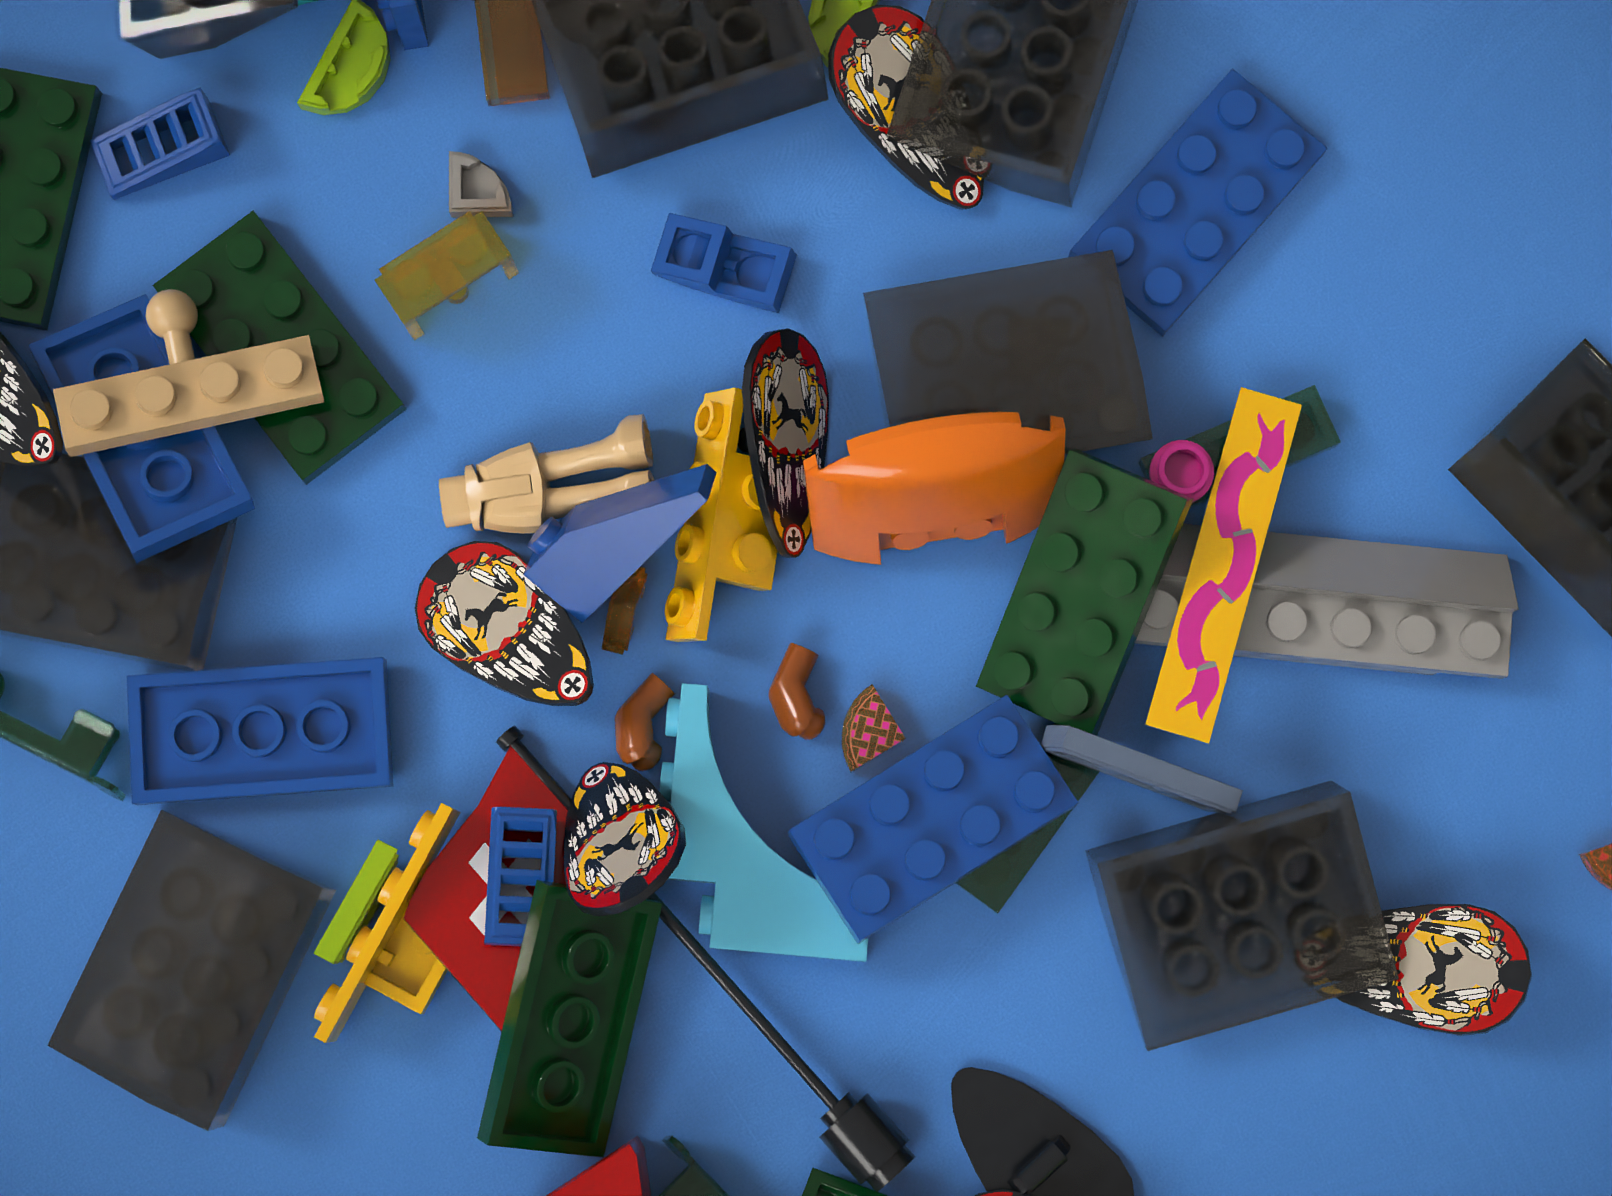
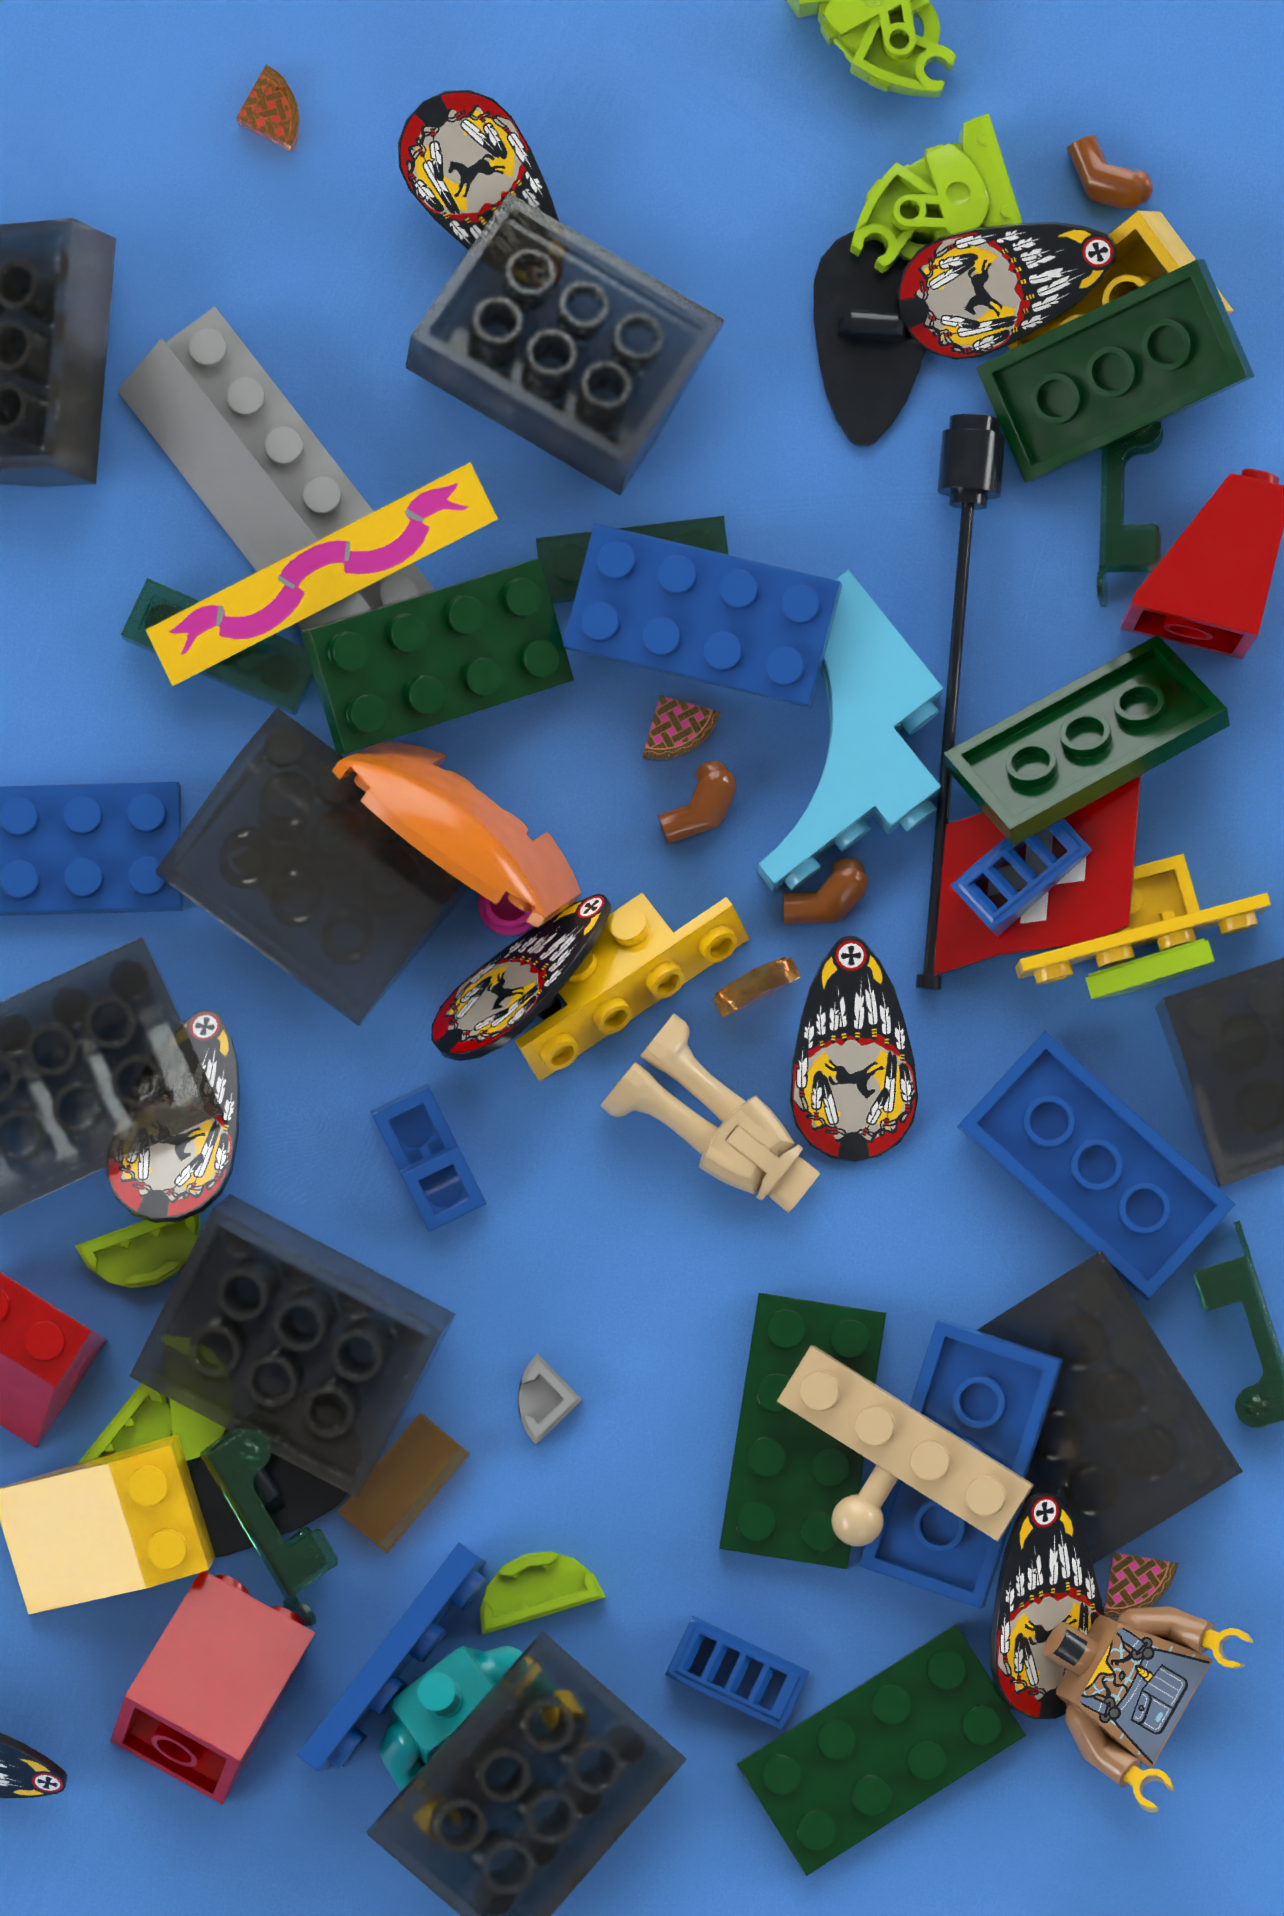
camera: 135 degrees left, 0 degrees up
clear yellow window [375,211,519,341] -> none
slope [523,464,717,623] -> none
shield [564,762,686,917] -> none
sand blue tile [1040,725,1243,814] -> none
dark pink plate [1149,440,1214,503] -> none

